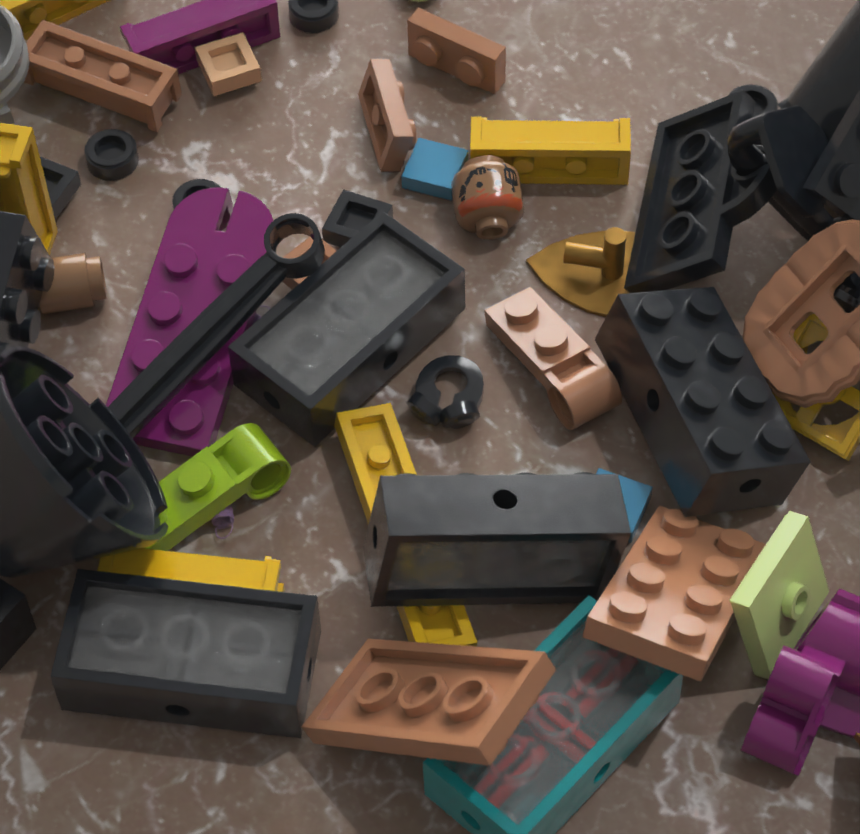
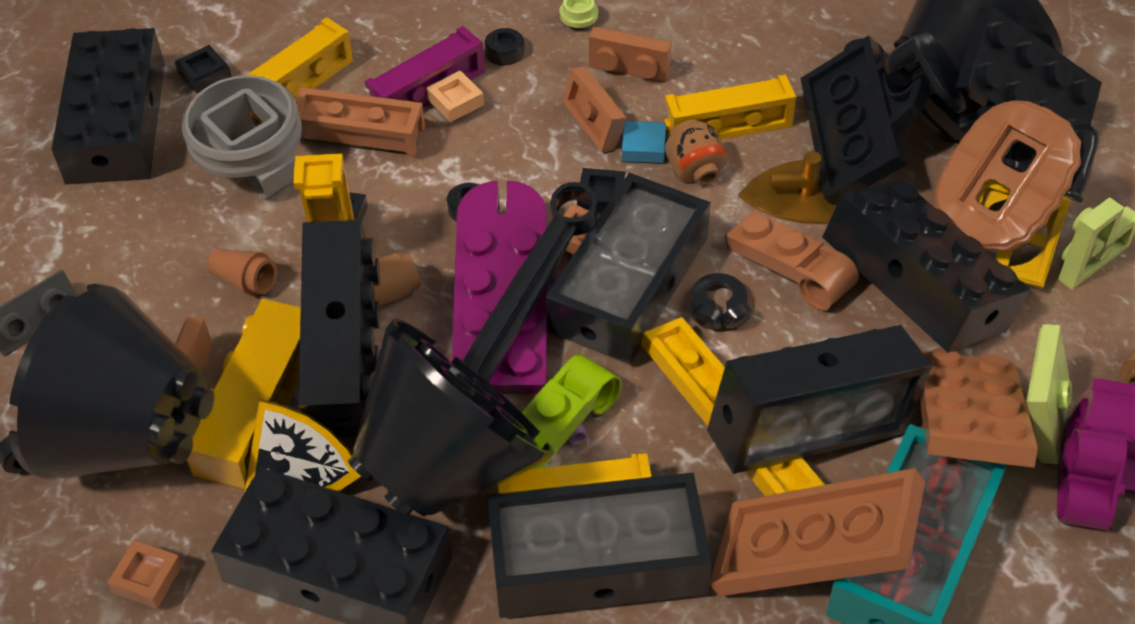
camera: 15 degrees left, 5 degrees down
black tile [84,129,139,181] -> none

